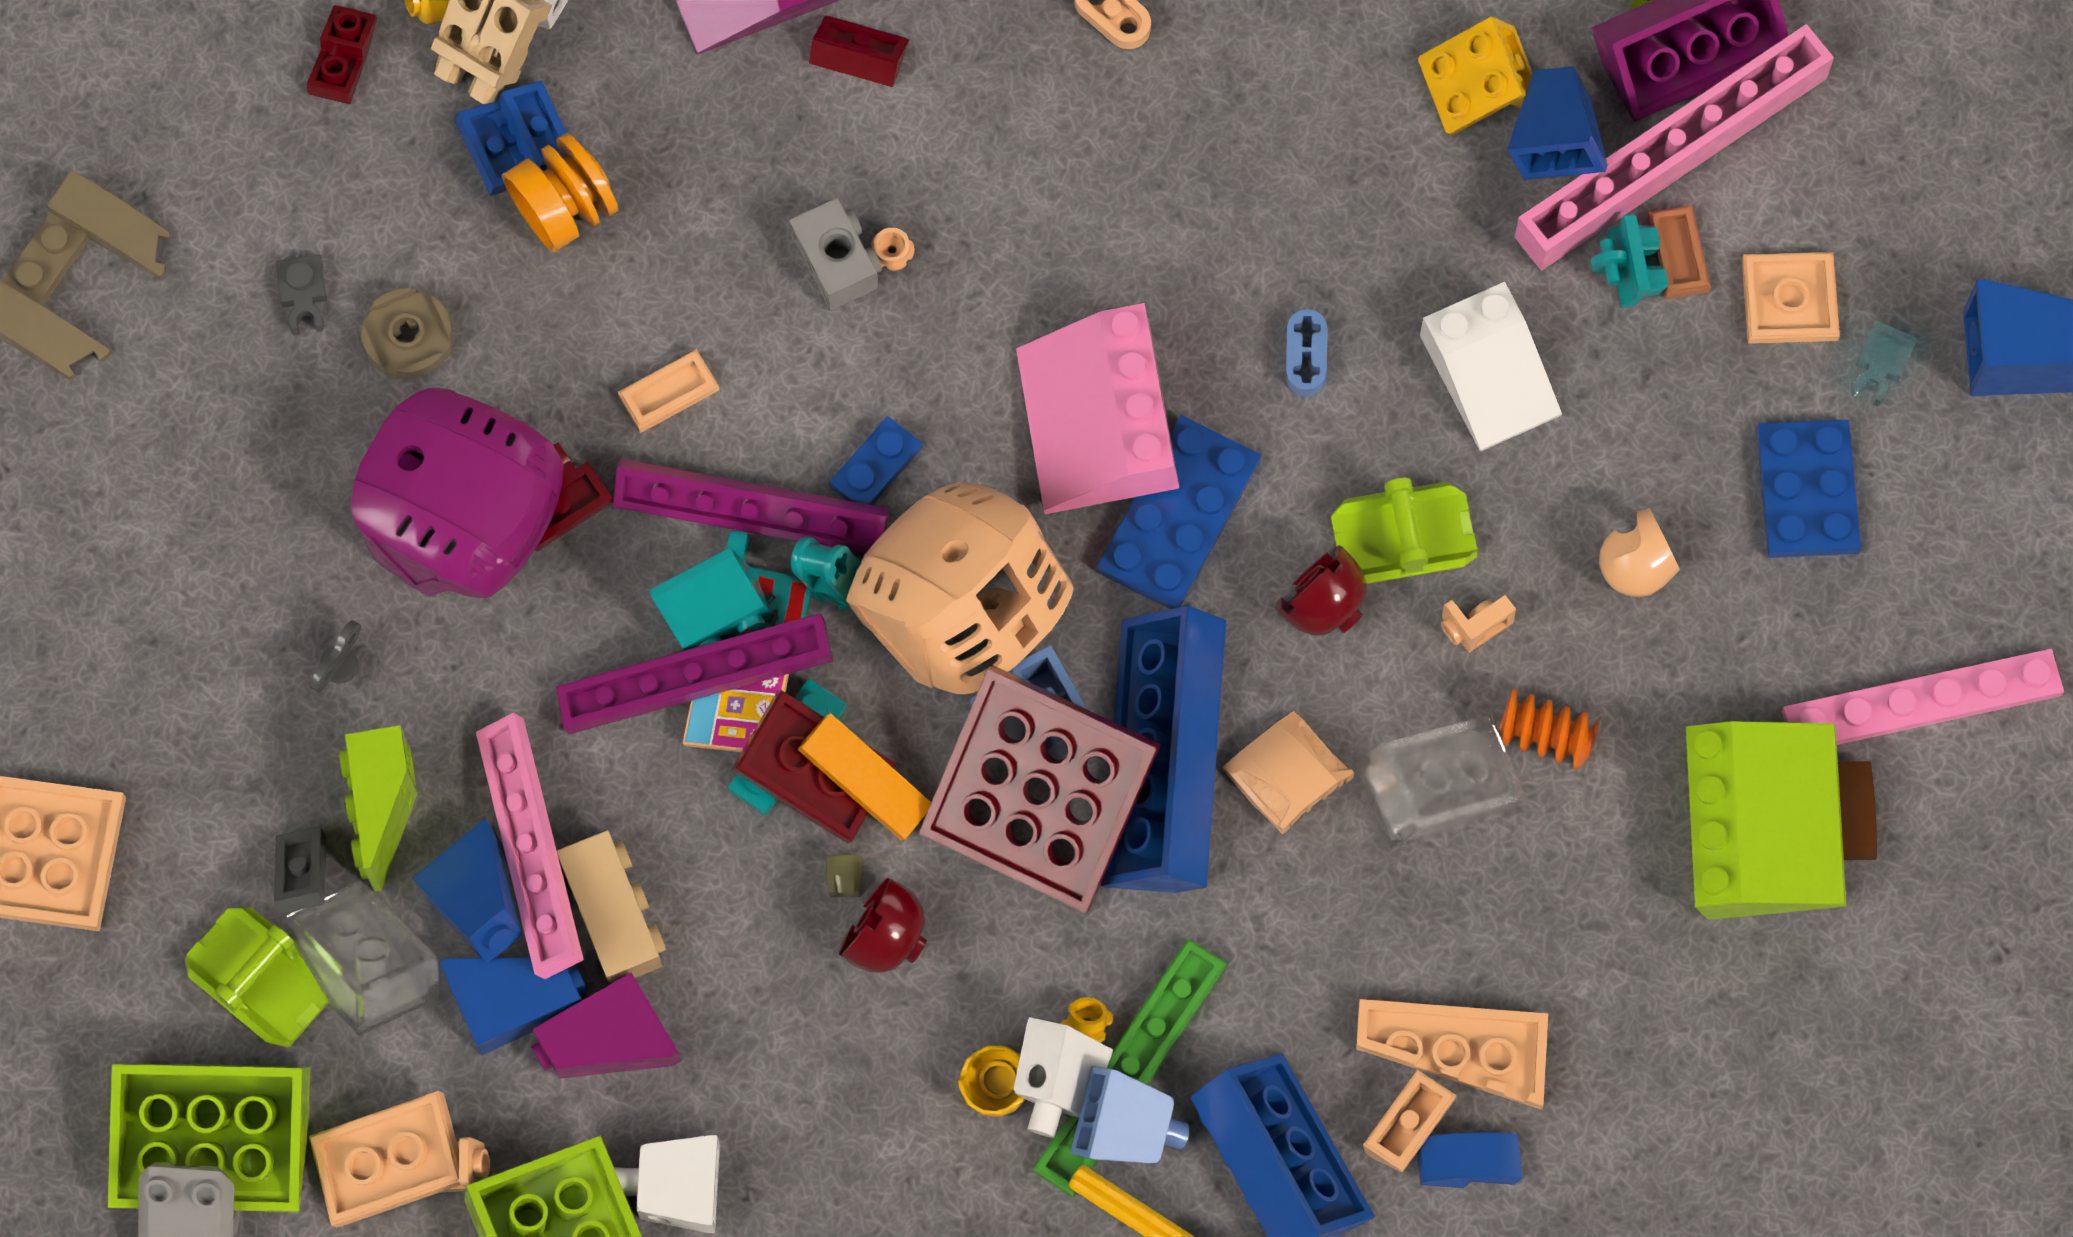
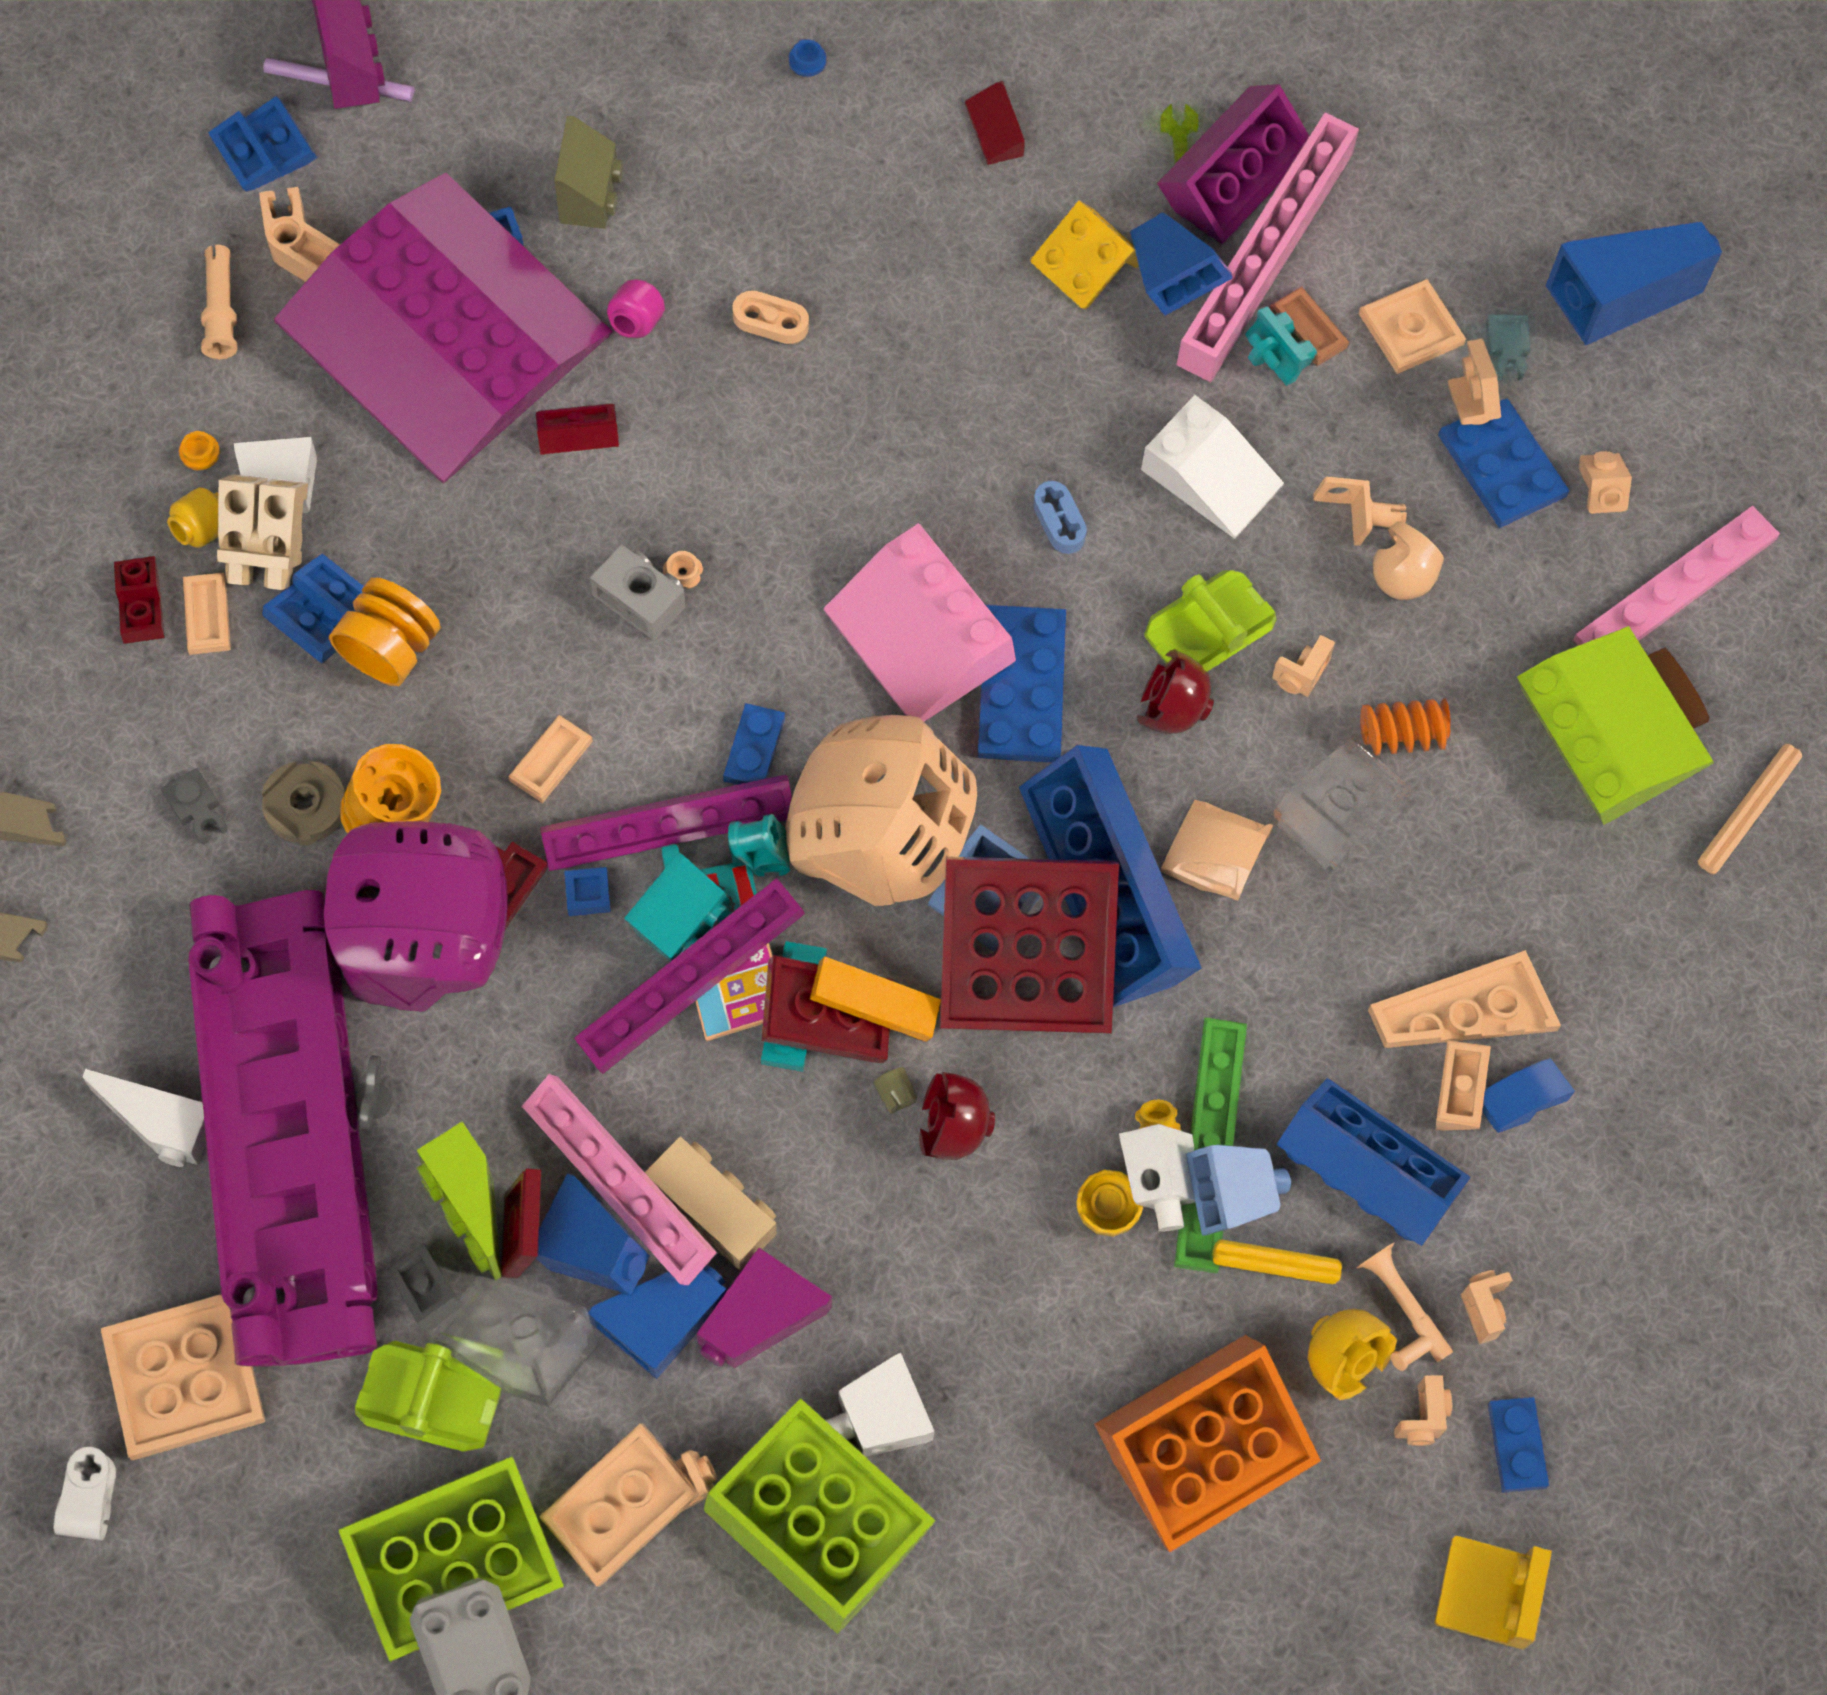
camera: 30 degrees left, 5 degrees down
none -> white slope [83,1069,206,1167]
none -> light nougat tile [183,572,231,655]
none -> magenta panel [188,890,378,1367]
none -> light orange wheel [340,744,441,834]
none -> dark red tile [501,1168,541,1278]
none -> blue plate [564,867,611,916]
none -> light nougat bracket [1313,477,1407,546]
none -> light nougat bracket [1448,338,1501,425]
none -> light nougat bracket [1579,451,1632,514]
none -> light nougat axle [1698,744,1802,874]

